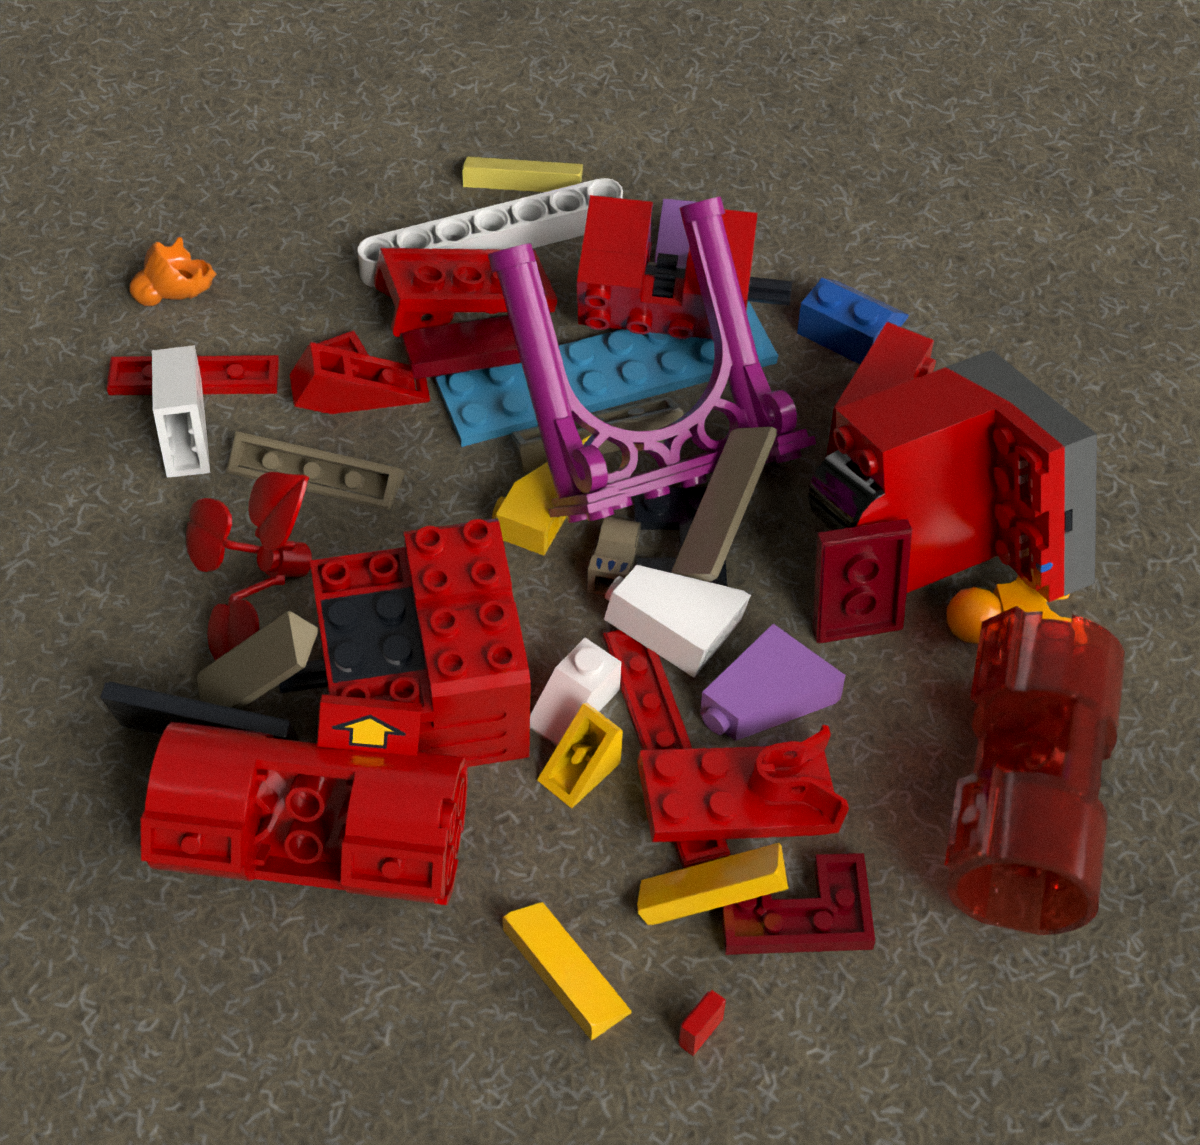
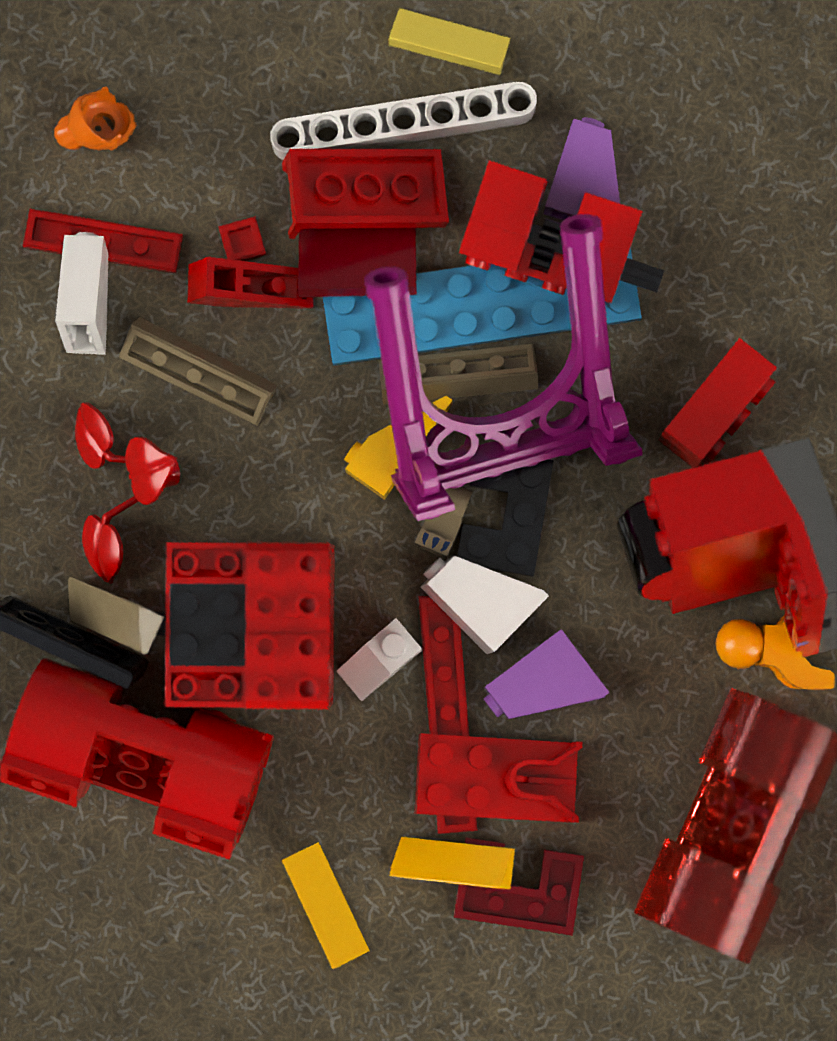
camera: 15 degrees right, 30 degrees up
red tile [317,695,422,756] -> none
yellow slope [537,703,623,808] -> none
dark tan slope [671,427,777,582] -> none
red tile [678,990,726,1056] -> none
blue slope [797,278,909,364] -> none
dark red tile [812,518,912,644] -> none

